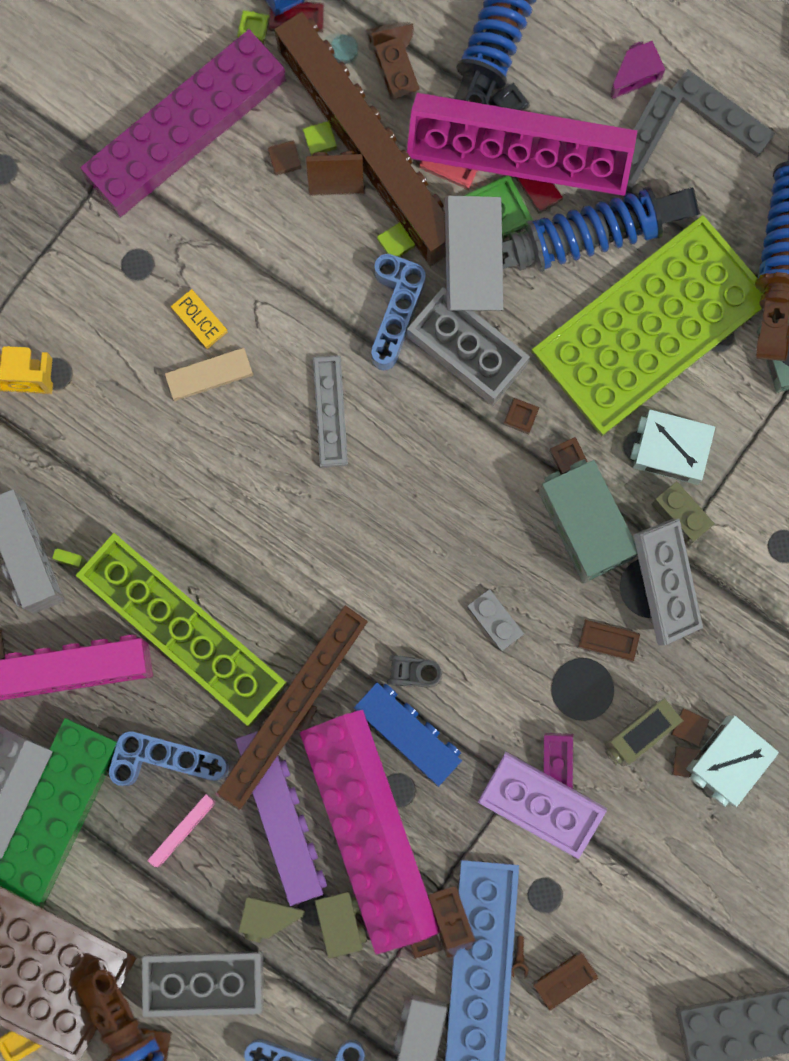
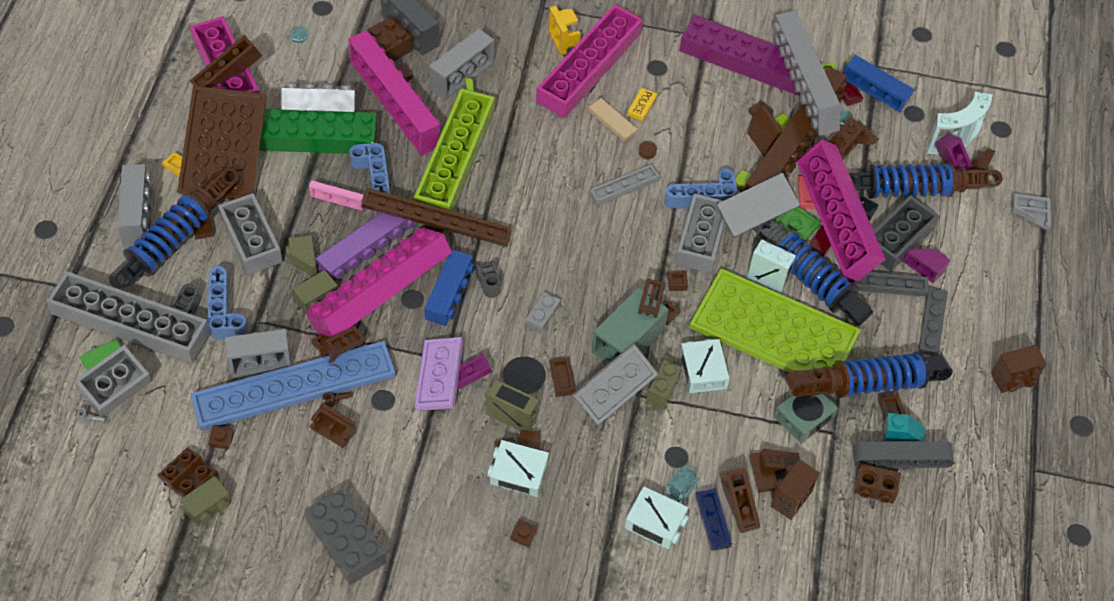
camera: 60 degrees right, 25 degrees down
none -> dark pink brick [536,4,643,118]
none -> reddish brown tile [638,279,666,318]
none -> reddish brown tile [639,141,657,159]
none -> light aqua brick [747,240,796,294]
none -> light grey brick [773,10,840,136]
none -> dark grey brick [873,195,940,272]

